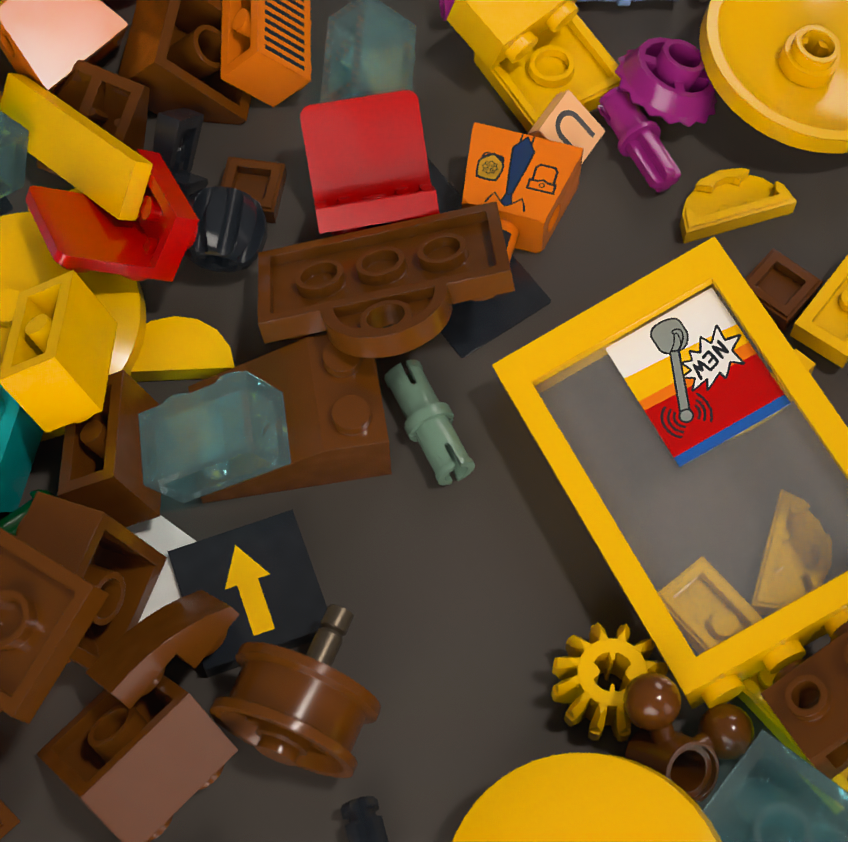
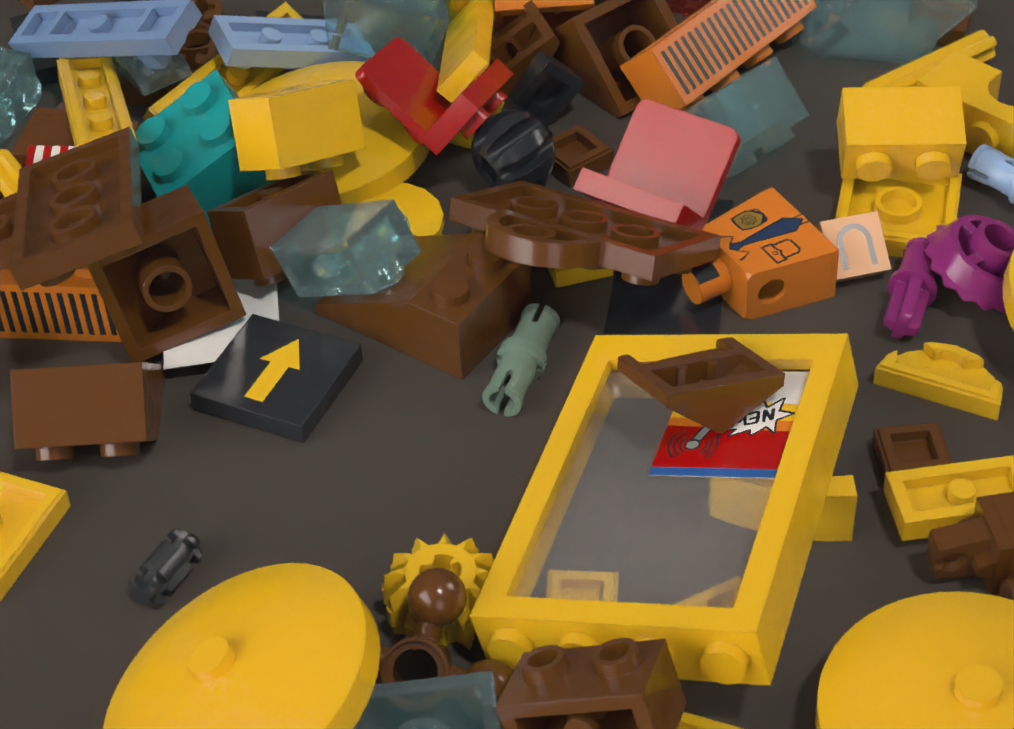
camera: 45 degrees right, 20 degrees down
reddish brown slope [85,590,240,709] -> none
reddish brown wheel [210,604,382,778] -> none
none -> reddish brown slope [617,337,785,435]

